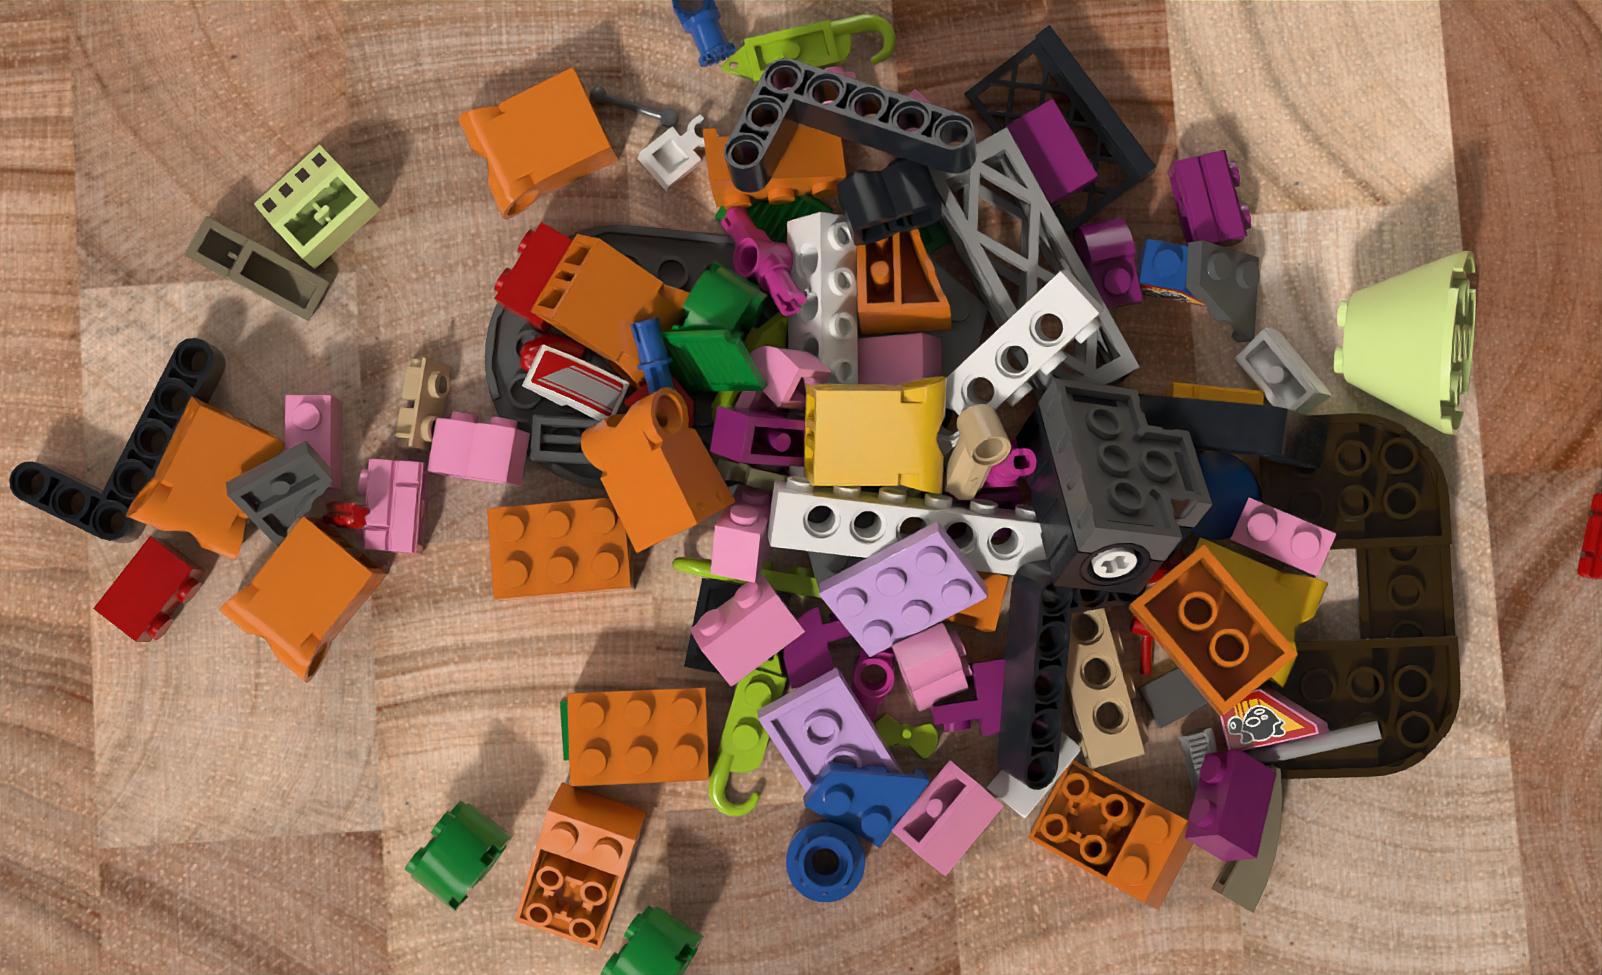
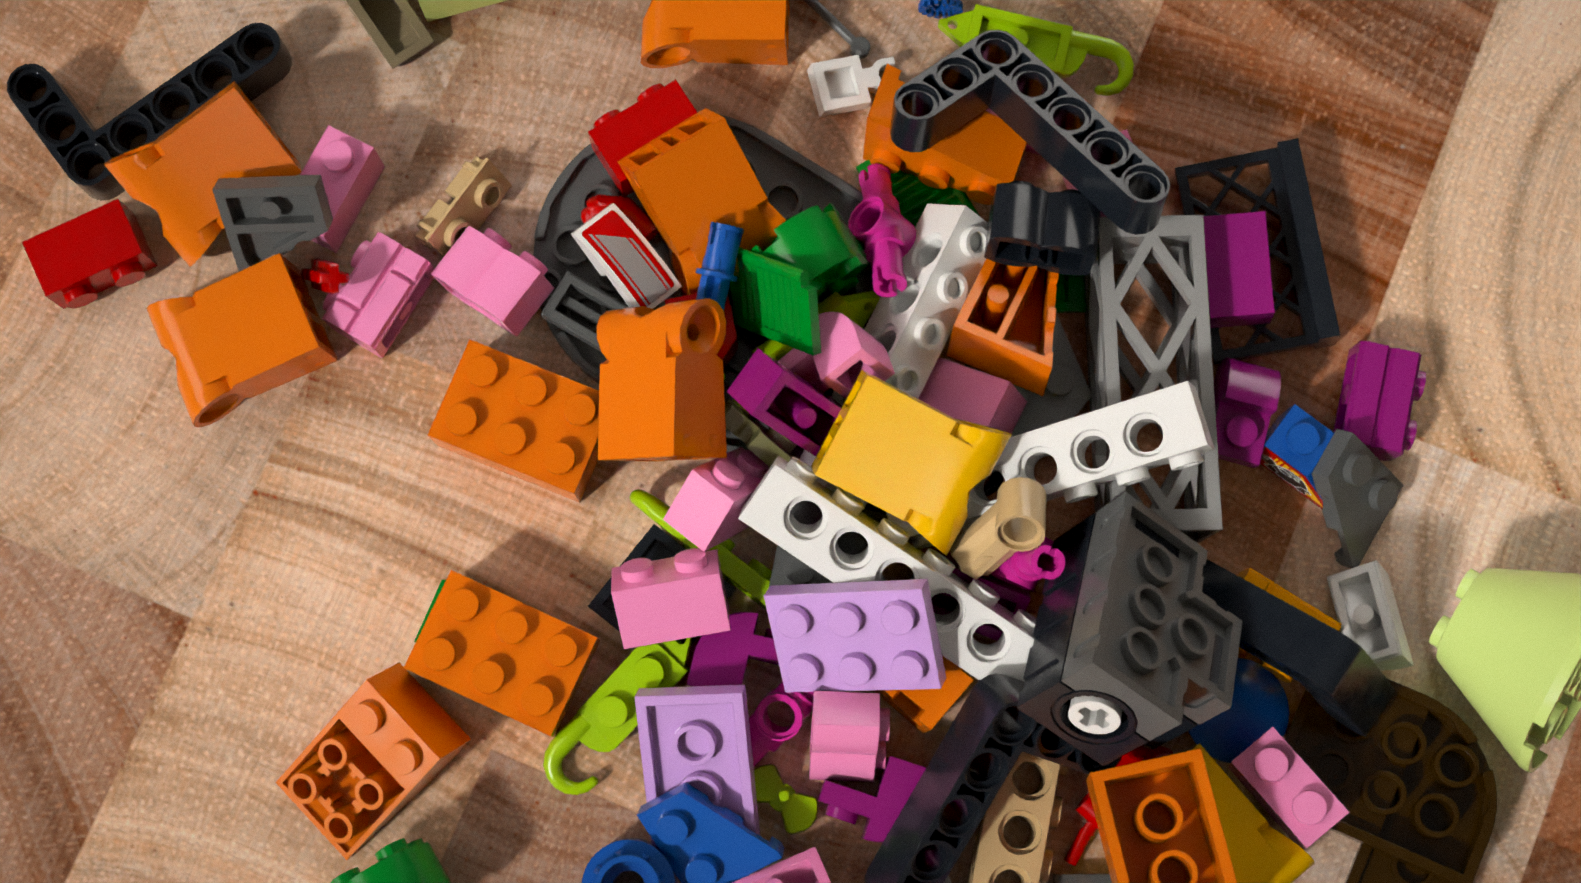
camera: 25 degrees right, 5 degrees down
green brick [404,801,513,911] -> none

